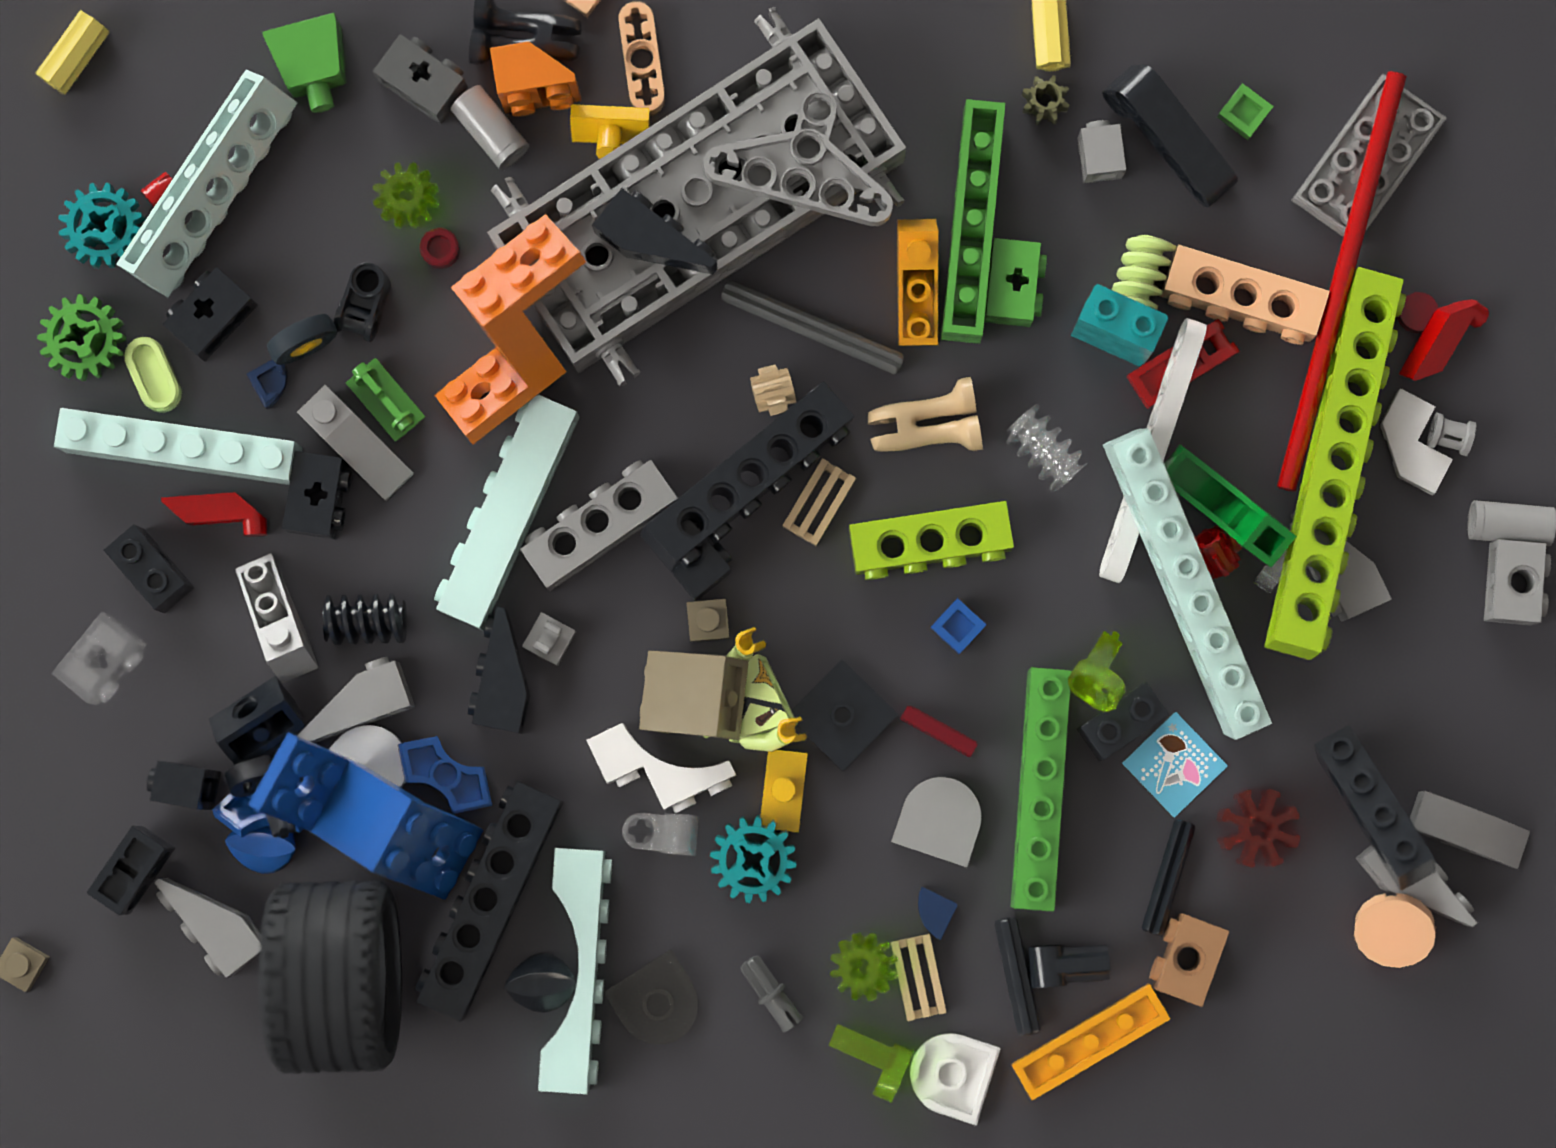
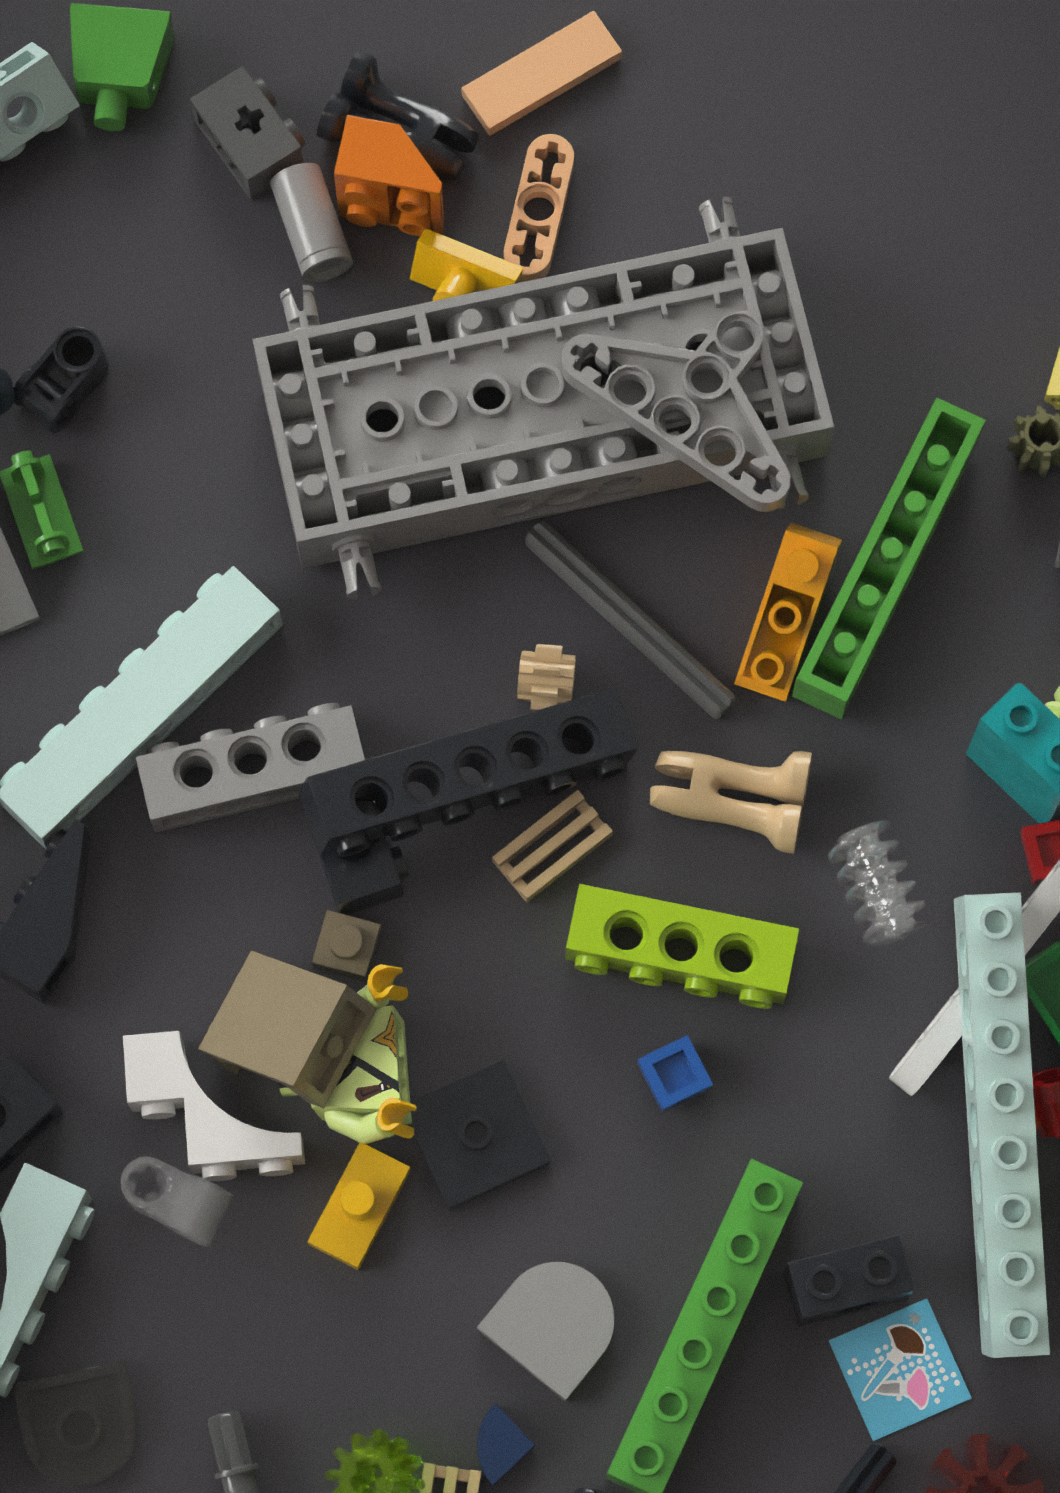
camera: 15 degrees right, 10 degrees down
clear neon green gear [373,162,439,229] -> none
dark red tile [420,228,460,269] -> none
orange bracket [434,214,586,445] -> none
light grey tile [522,612,577,666] -> none
black slope [592,188,718,275] -> none
teal gear [710,815,797,903] -> none
dark red tile [900,705,978,757] -> none
bright green brick [984,238,1047,327] -> none
clear neon green piece [1068,631,1125,712] -> none

